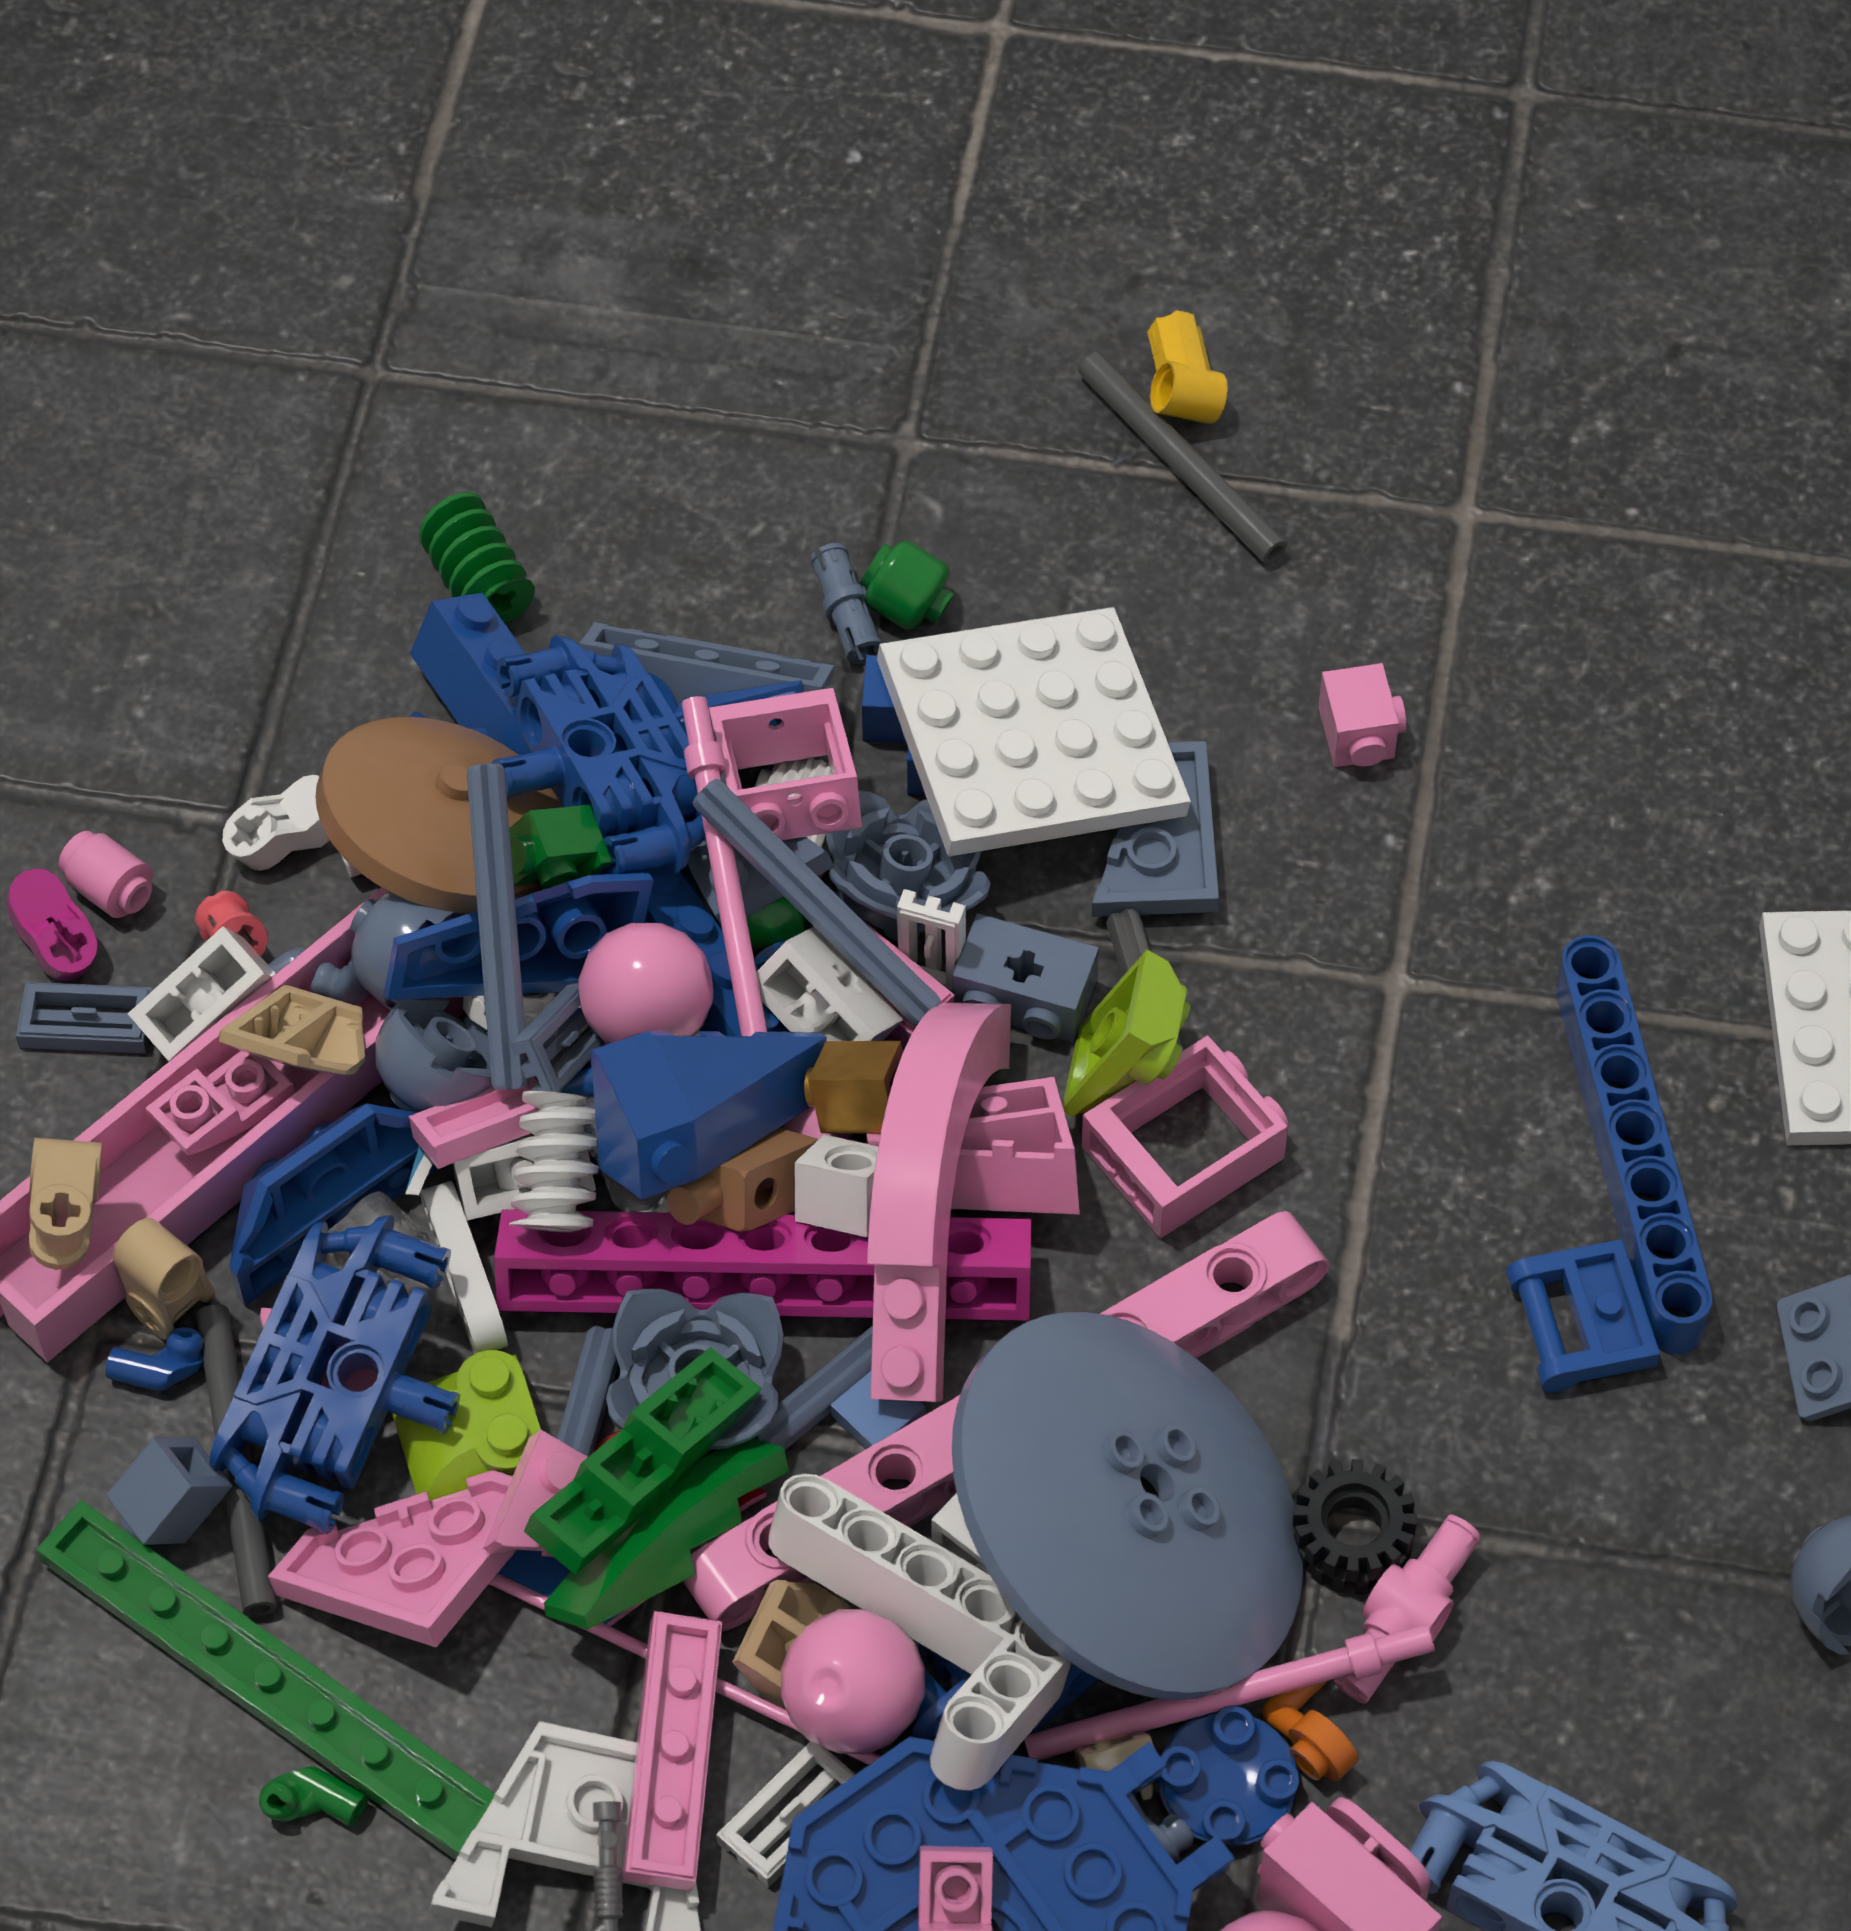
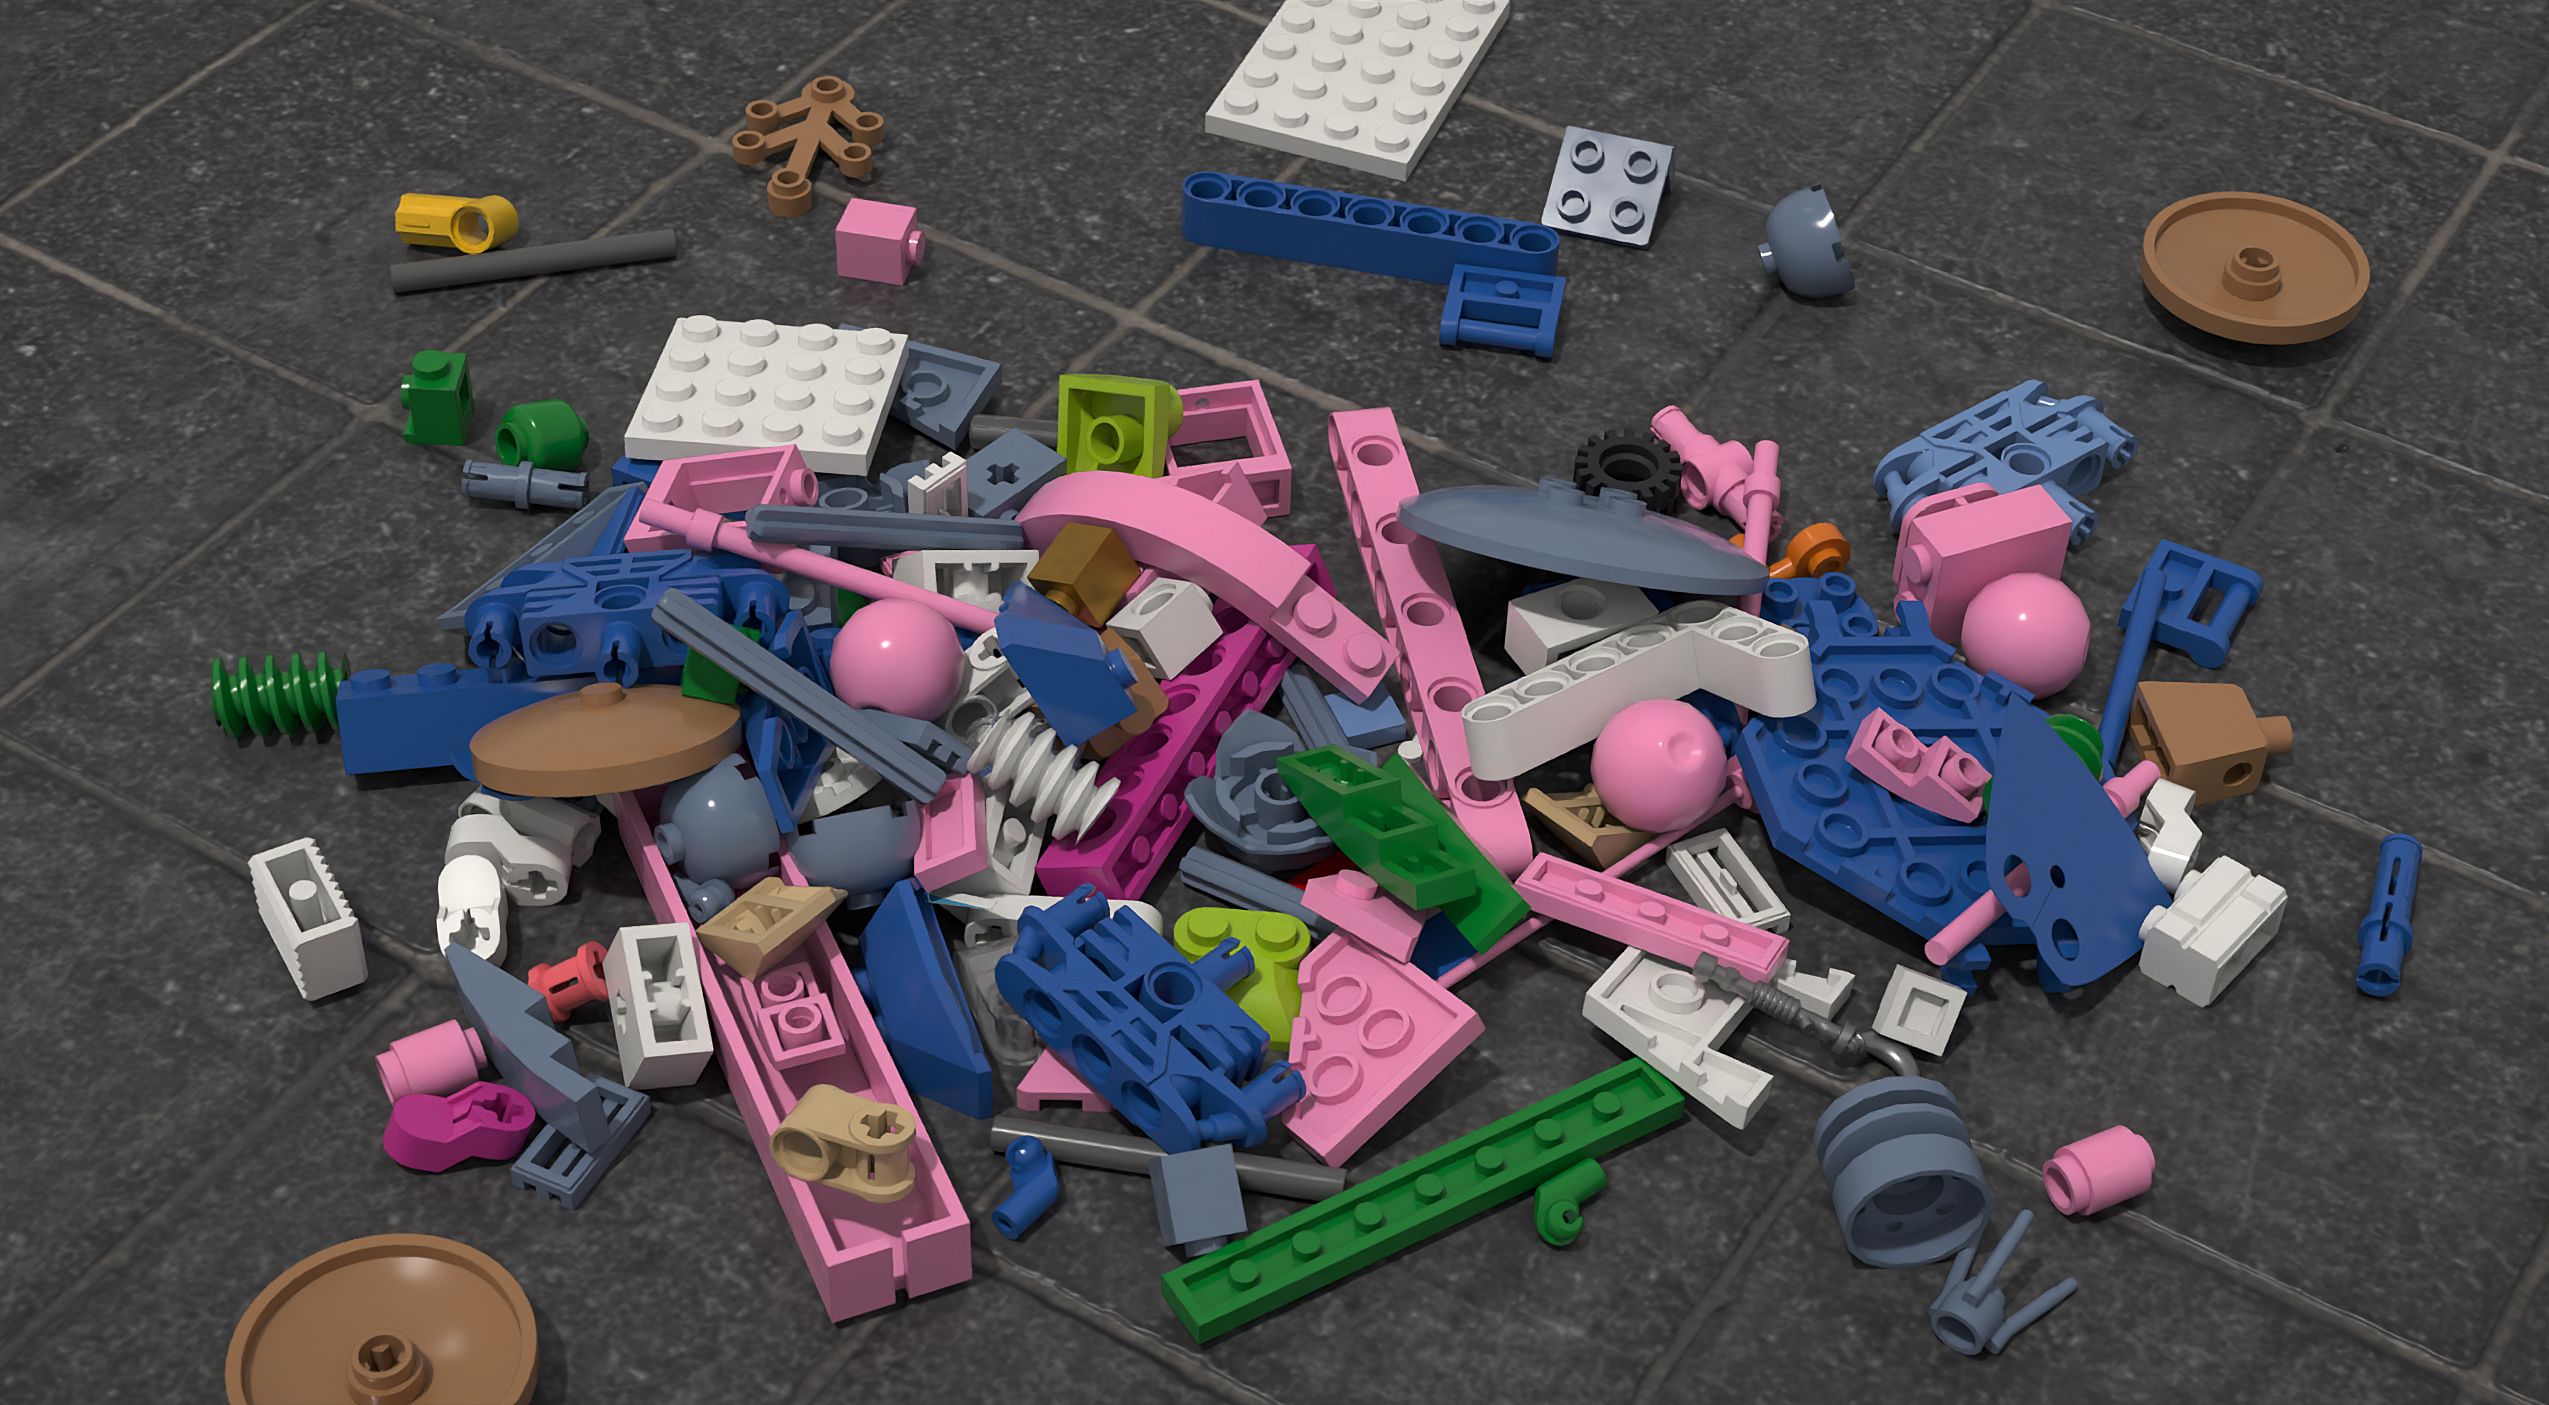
camera: 70 degrees left, 15 degrees down
tan piece [113,1218,215,1340] -> none
none -> white brick [248,837,368,1001]
none -> green brick [401,350,475,446]
none -> sand blue slope [444,941,611,1154]
none -> medium nougat plant [732,76,884,217]

